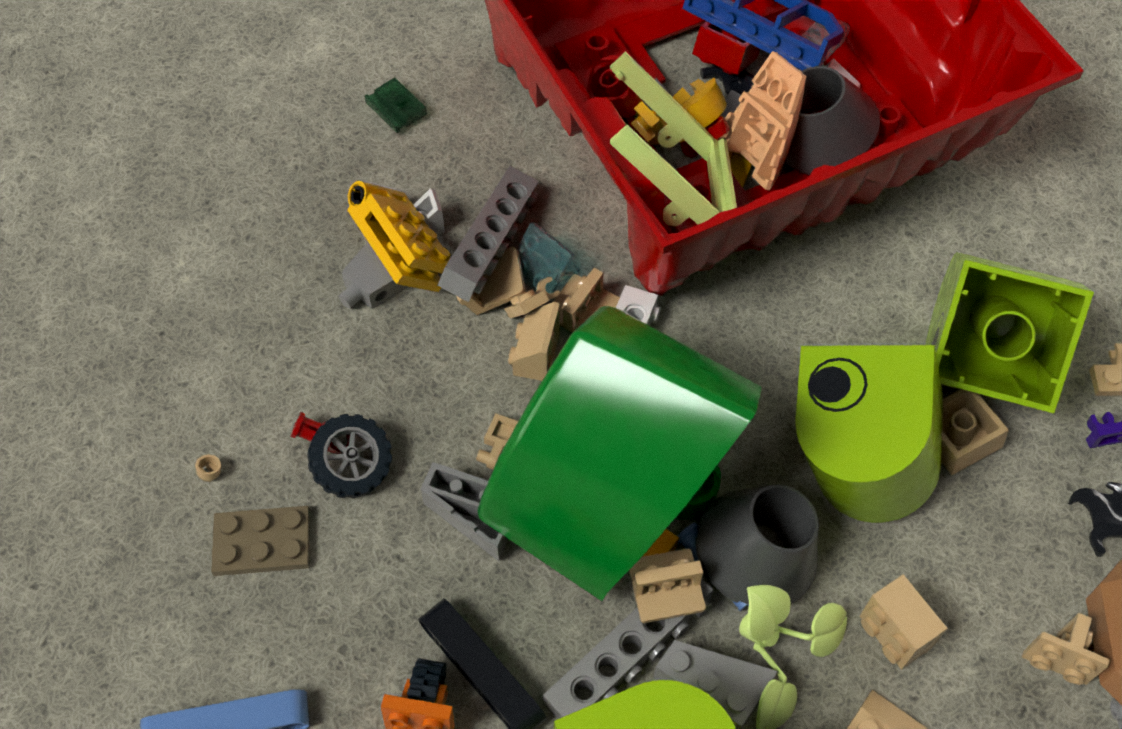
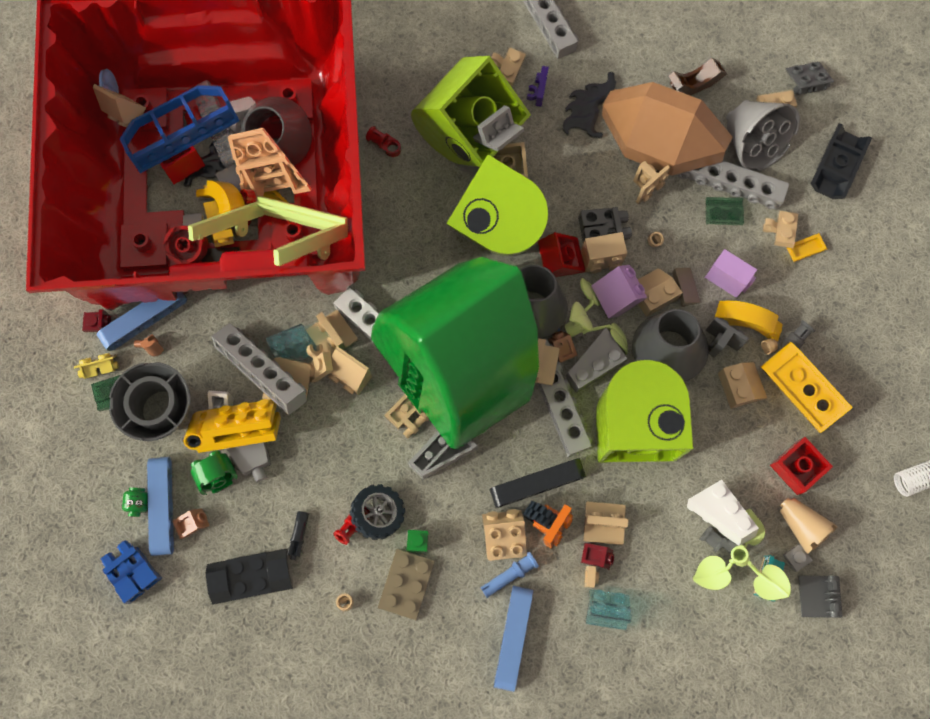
camera: 70 degrees left, 15 degrees up
none -> light yellow hinge [74,353,119,379]
none -> dark red bracket [82,309,111,332]
none -> medium blue beam [97,292,187,351]
none -> blue hips [101,540,163,604]
none -> dark grey cone [109,362,191,441]
none -> green head [122,488,148,517]
none -> nougat piece [134,334,164,356]
none -> medium blue beam [147,457,174,556]
none -> nougat bracket [172,508,209,539]
none -> green brick [191,450,238,495]
none -> black piece [205,548,293,605]
none -> black piece [288,511,309,561]
none -> red connector [366,126,401,157]
none -> green brick [407,530,429,553]
none -> light grey bracket [473,105,524,151]
none -> medium blue pin [480,552,539,598]
none -> tan bracket [482,509,527,561]
none -> red slope [538,232,586,277]
none -> nougat bracket [548,331,578,363]
none -> dark grey hips [578,207,632,244]
none -> lavender piece [591,265,647,318]
none -> tan hinge [647,232,664,247]

